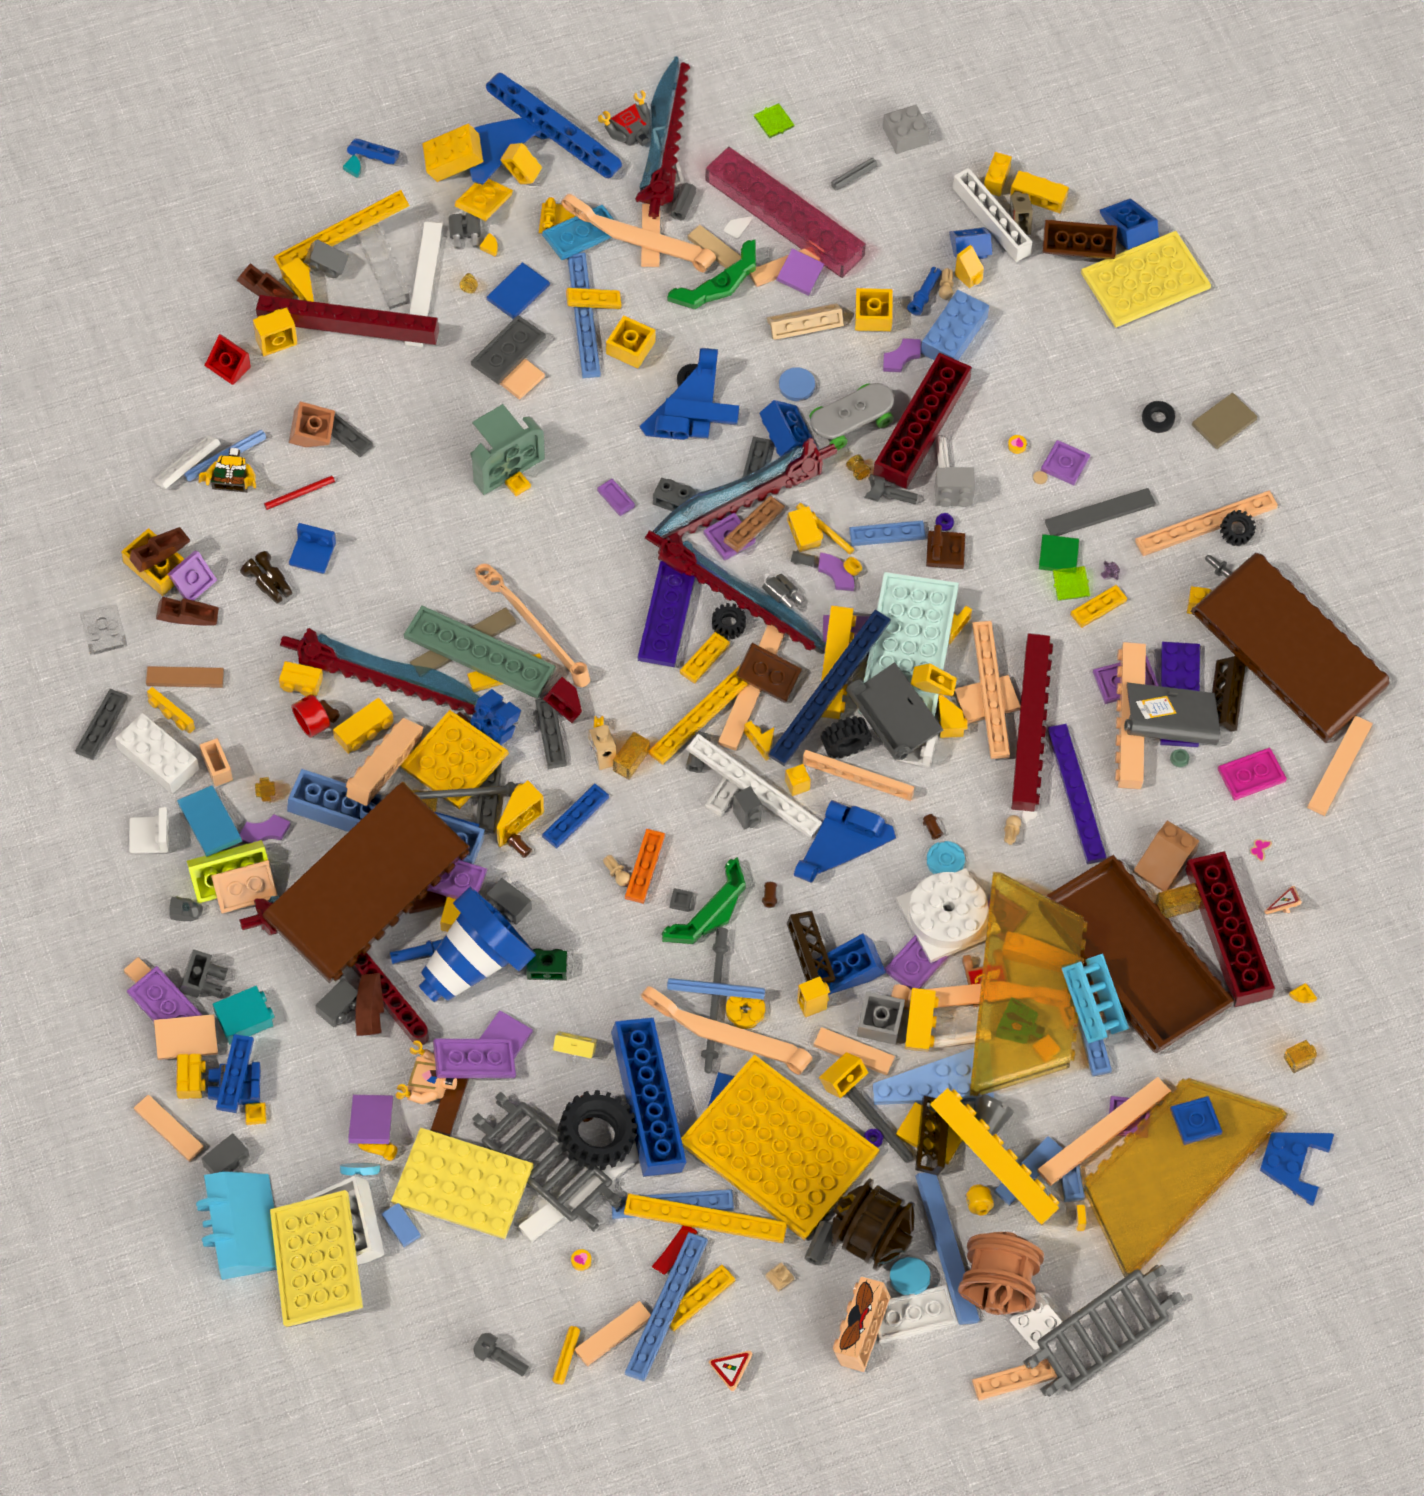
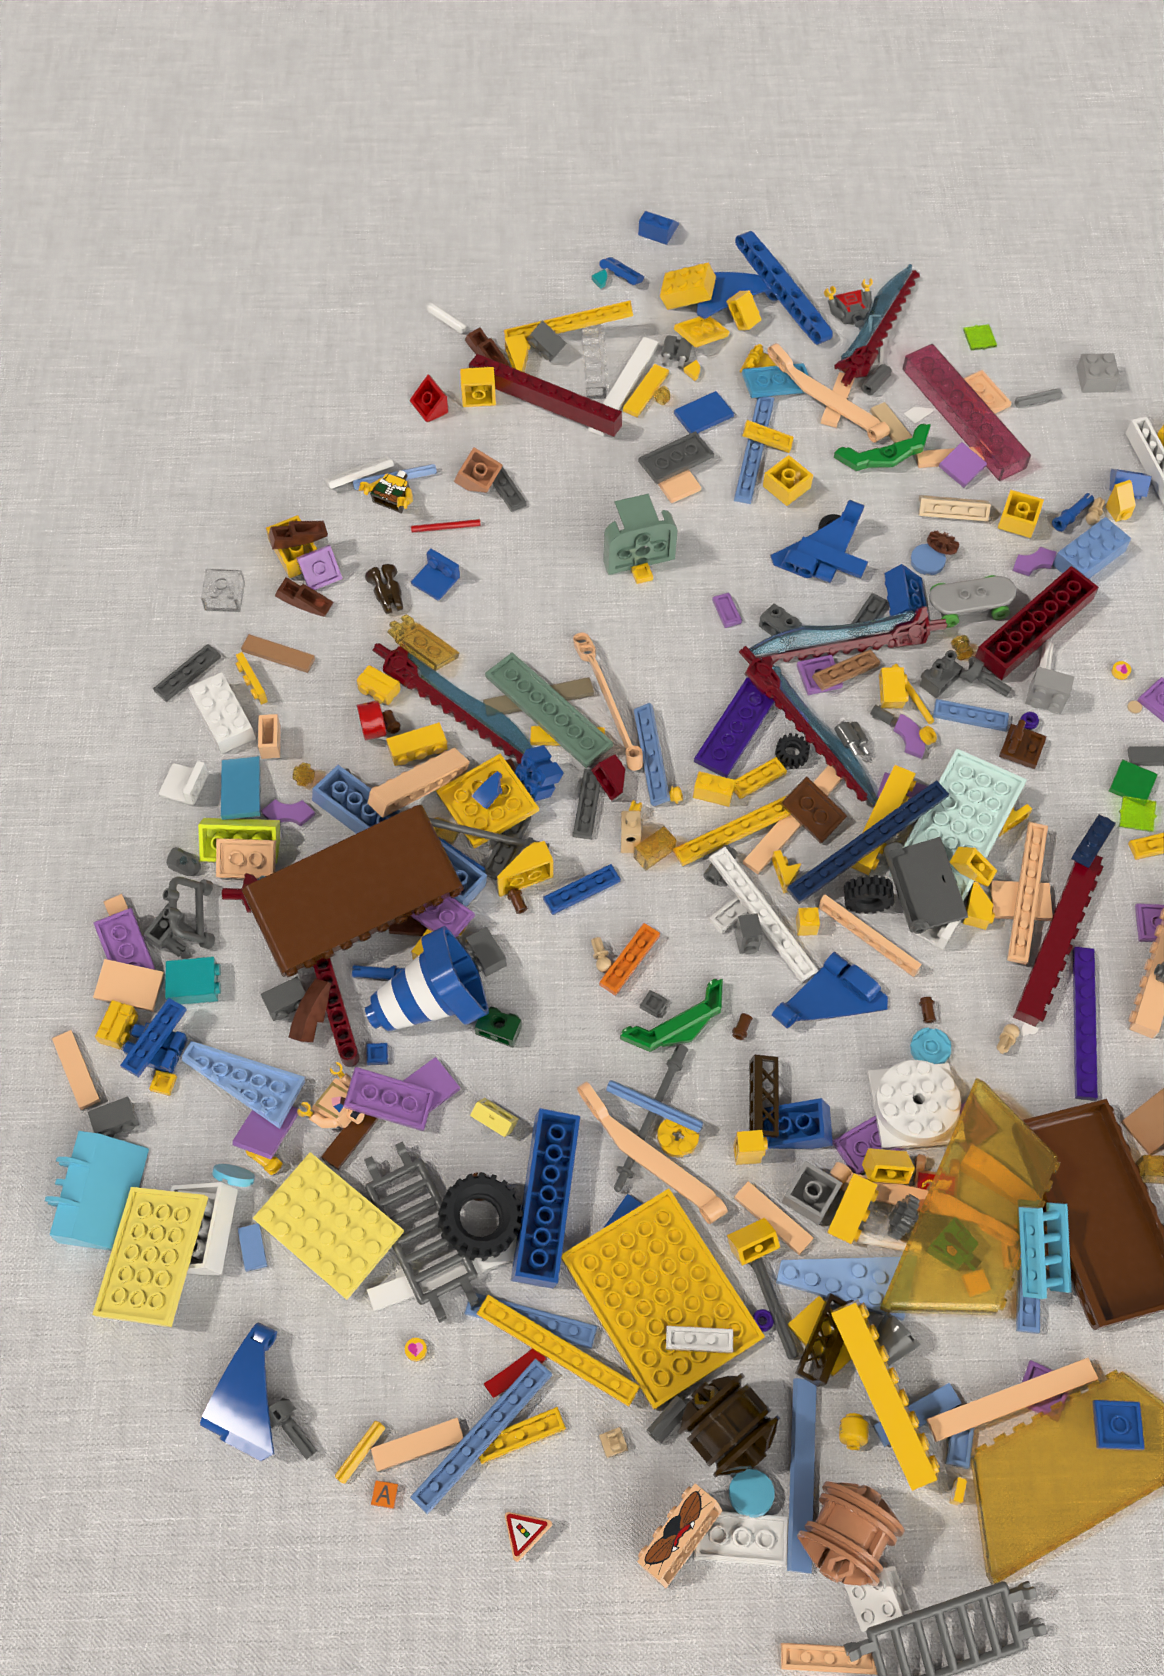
camera: 20 degrees right, 0 degrees up
none -> dark grey bar [163,877,215,949]
none -> light blue wing [182,1041,305,1129]
none -> blue panel [200,1322,277,1461]
none -> blue tile [367,1043,388,1065]
none -> orange tile [371,1481,399,1509]
none -> clear yellow tile [387,614,460,671]
none -> white axle [427,303,466,333]
none -> blue slope [472,771,502,809]
none -> yellow tile [623,364,669,418]
none -> medium blue tile [634,703,670,806]
none -> blue slope [638,211,679,245]
none -> white tile [666,1326,733,1353]
none -> yellow plate [669,786,683,804]
none -> yellow brick [693,771,736,807]
none -> yellow brick [862,1148,915,1184]
none -> dark grey gear [887,1194,920,1241]
none -> dark grey brick [919,650,963,699]
none -> copper wheel [927,530,960,555]
none -> light nougat tile [955,370,1012,419]
none -> dark blue plate [1071,814,1116,868]

